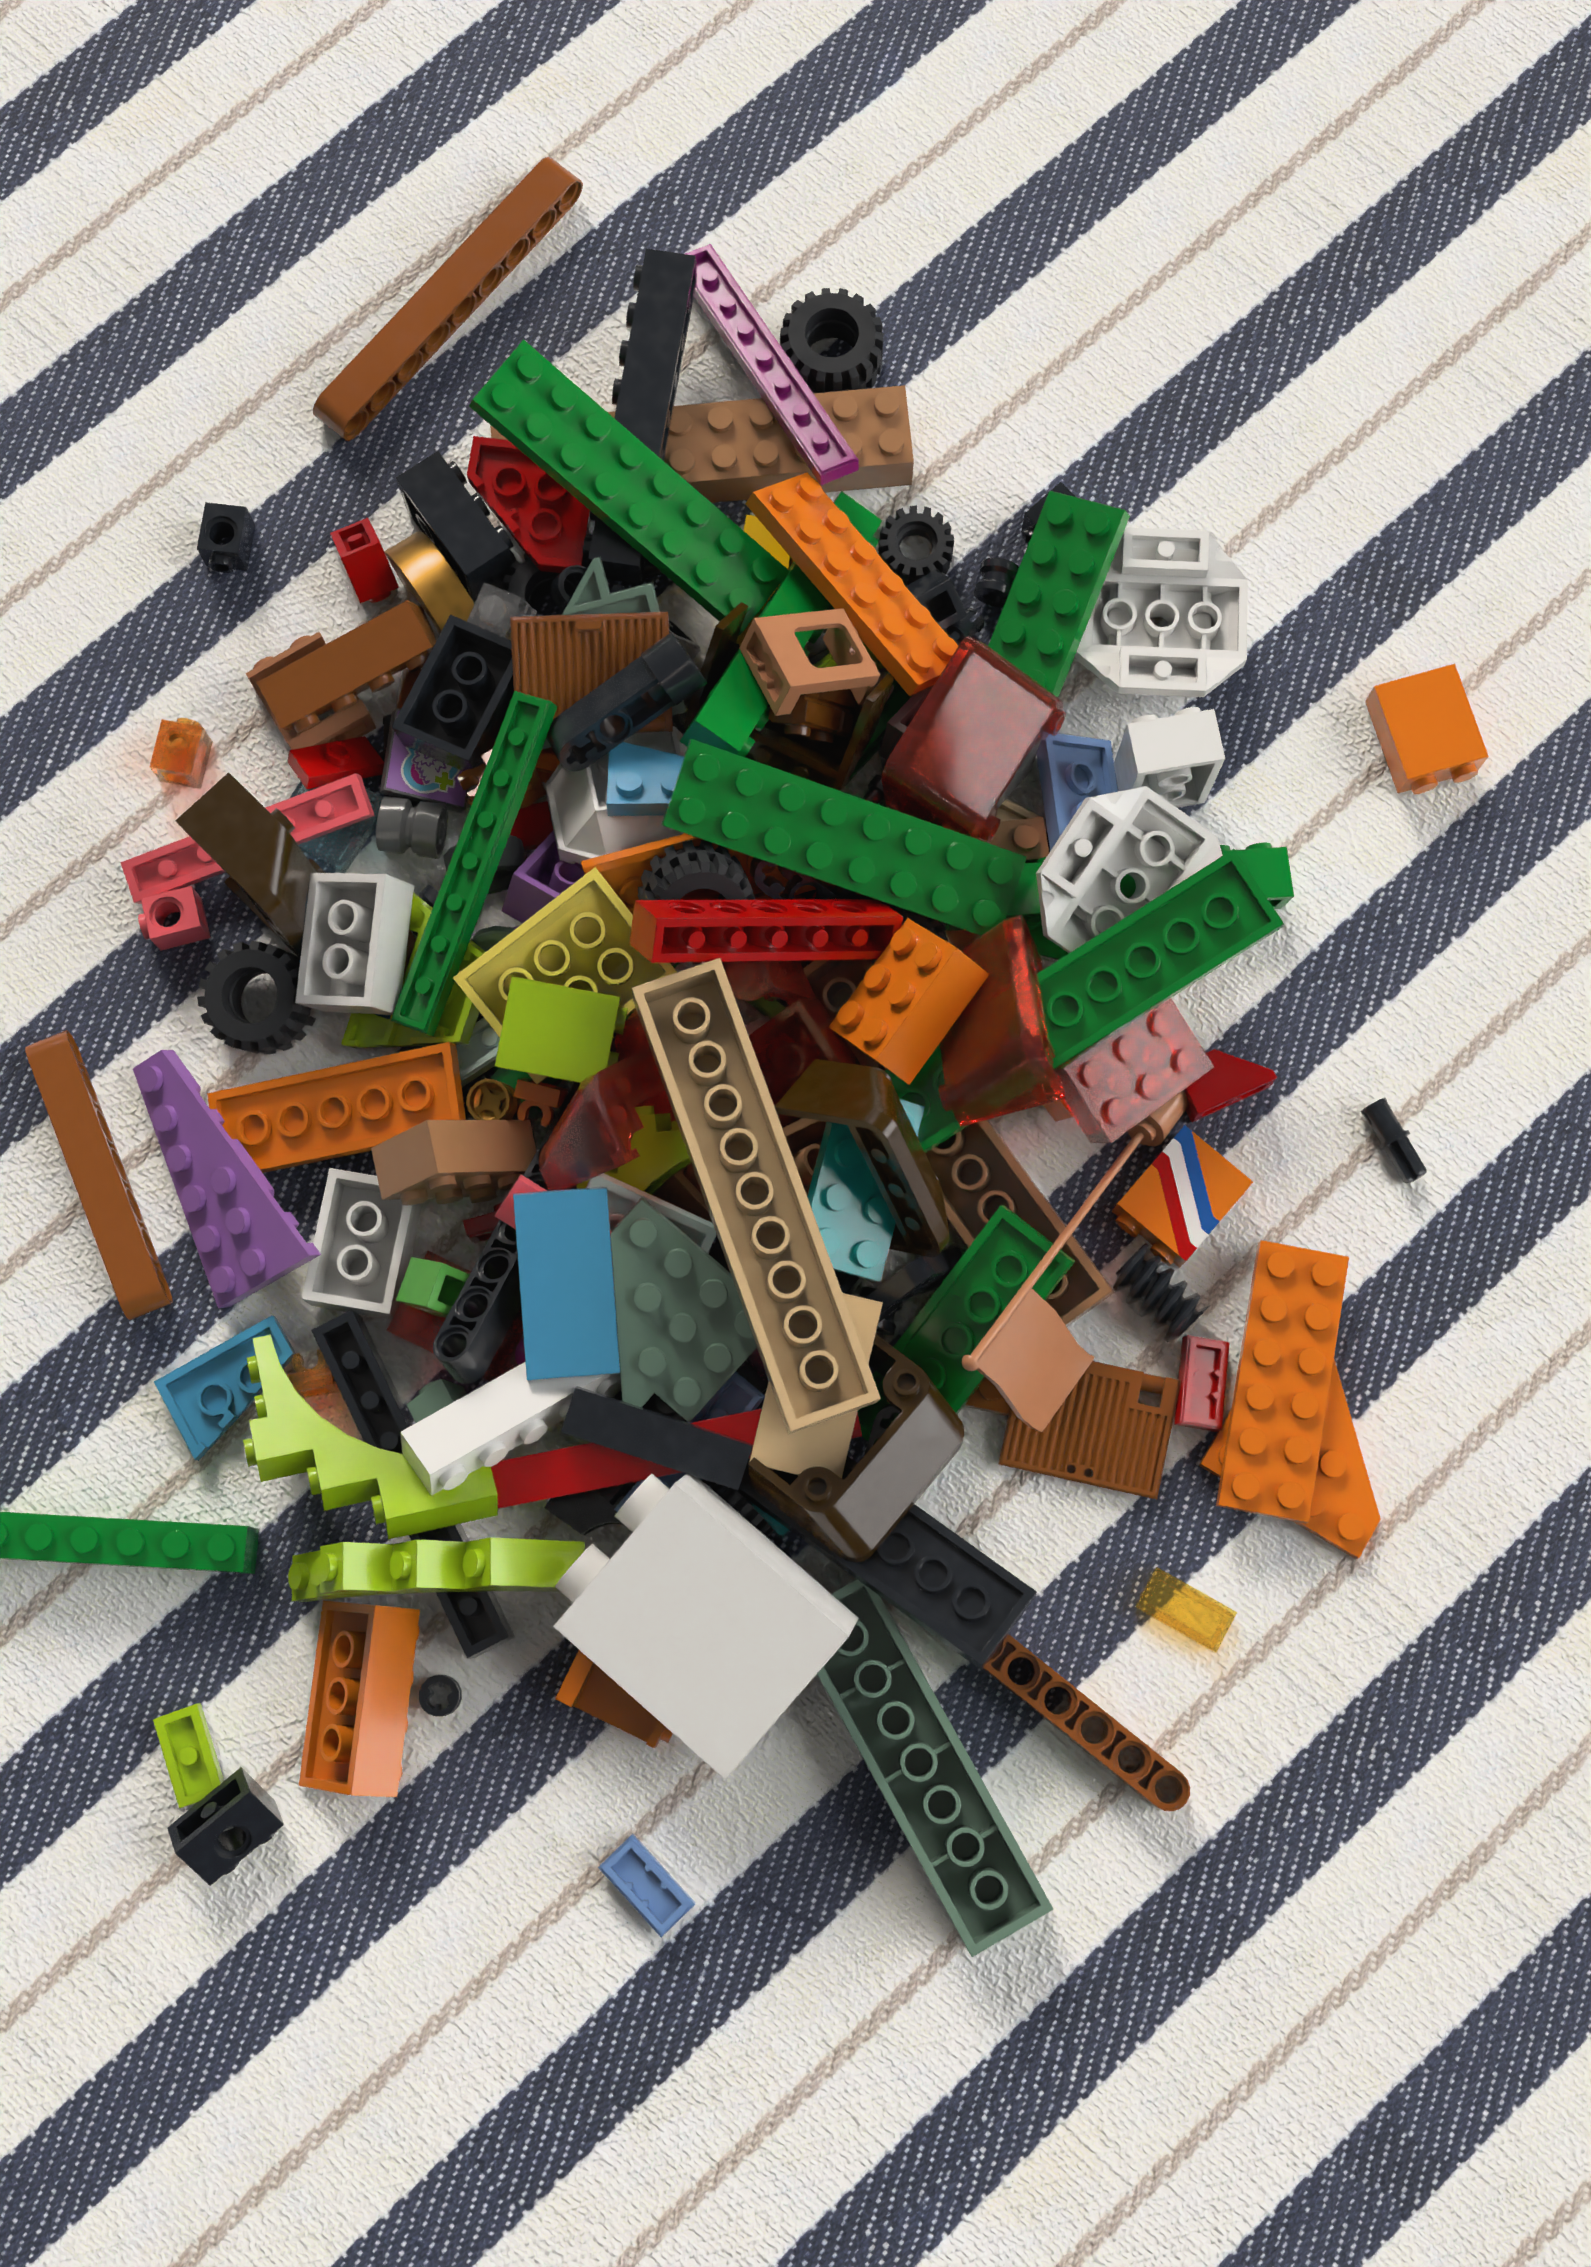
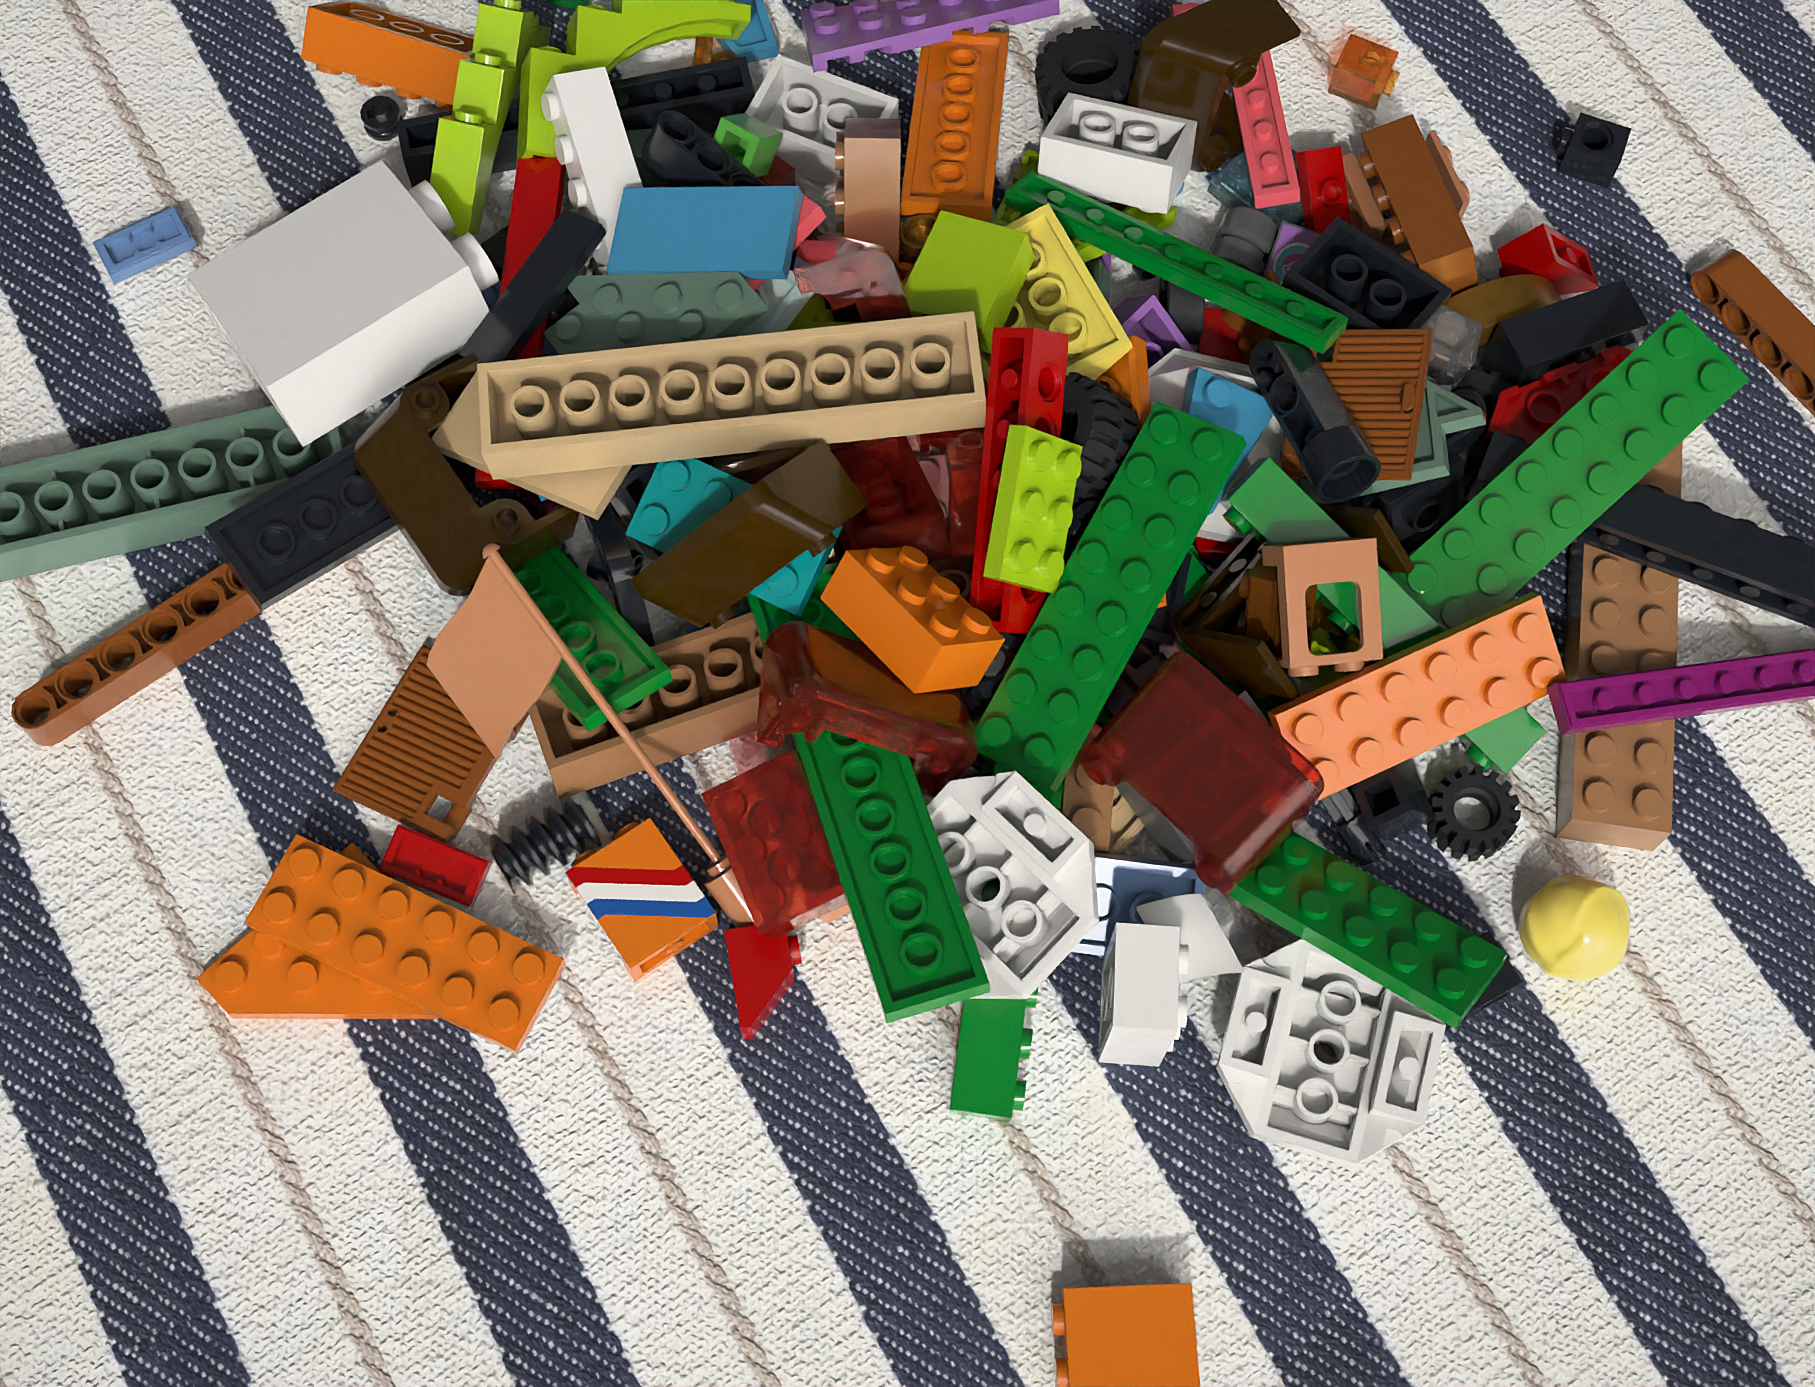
camera: 100 degrees right, 10 degrees down
black tyre [780,288,884,394] -> none
black wheel [974,558,1019,608] -> none
clear yellow tile [1134,1567,1237,1653] -> none
black axle [1360,1097,1427,1183] -> none
none -> lime plate [983,425,1082,594]
none -> white sticker [1136,893,1244,983]
none -> light yellow piece [1519,874,1630,982]

